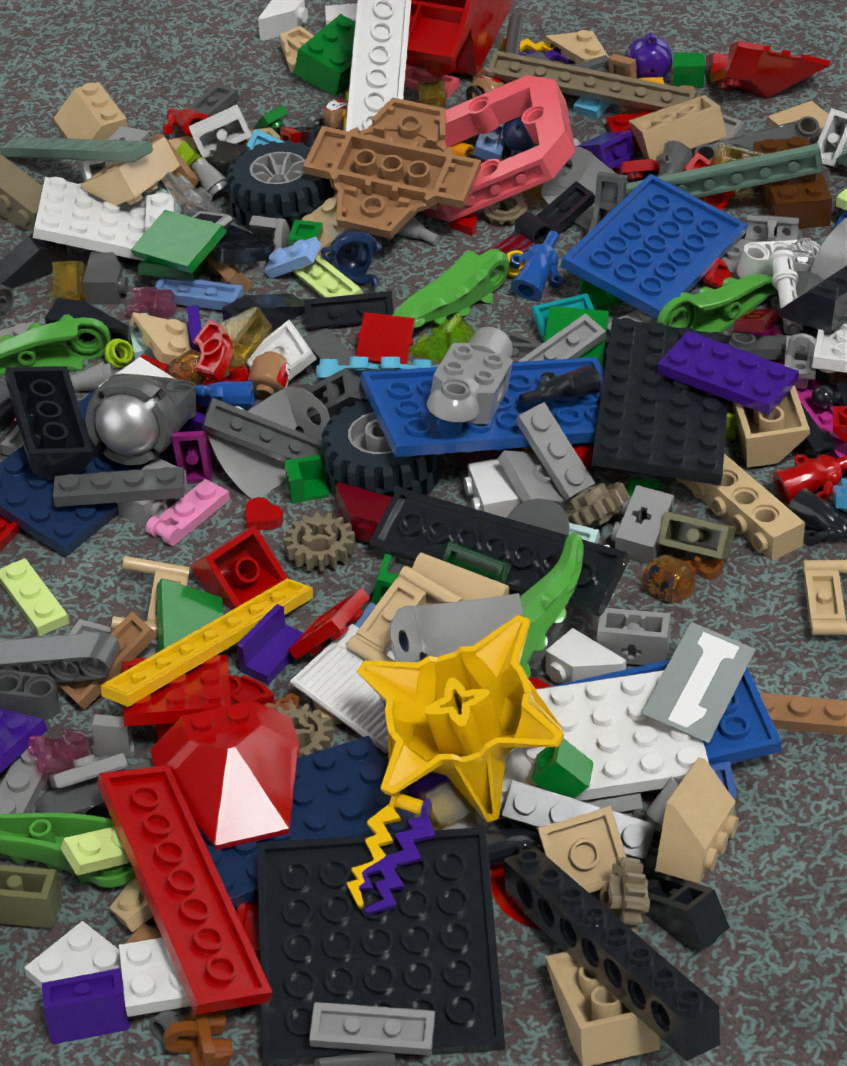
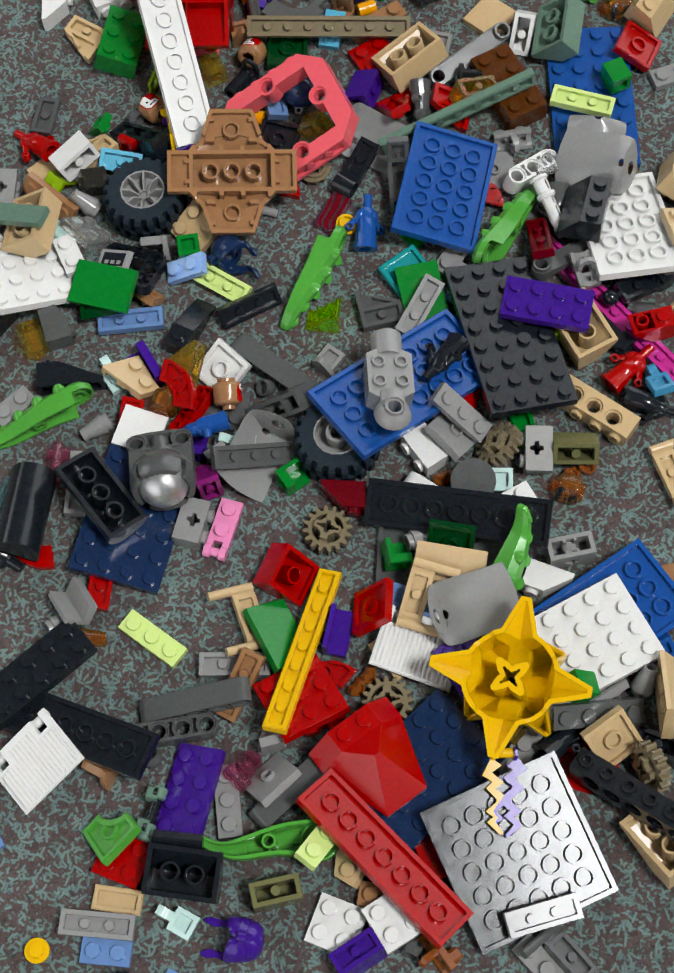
camera: 20 degrees left, 25 degrees up
dark grey plate [53,467,184,507] -> none
lime plate [104,339,134,368] -> none
clear pink plate [127,286,176,319] -> none
red tile [246,497,284,530] -> none
medium azure plant [317,357,437,379] -> none
red piece [356,312,415,364] -> none
light grey sticker [641,622,756,743] -> none

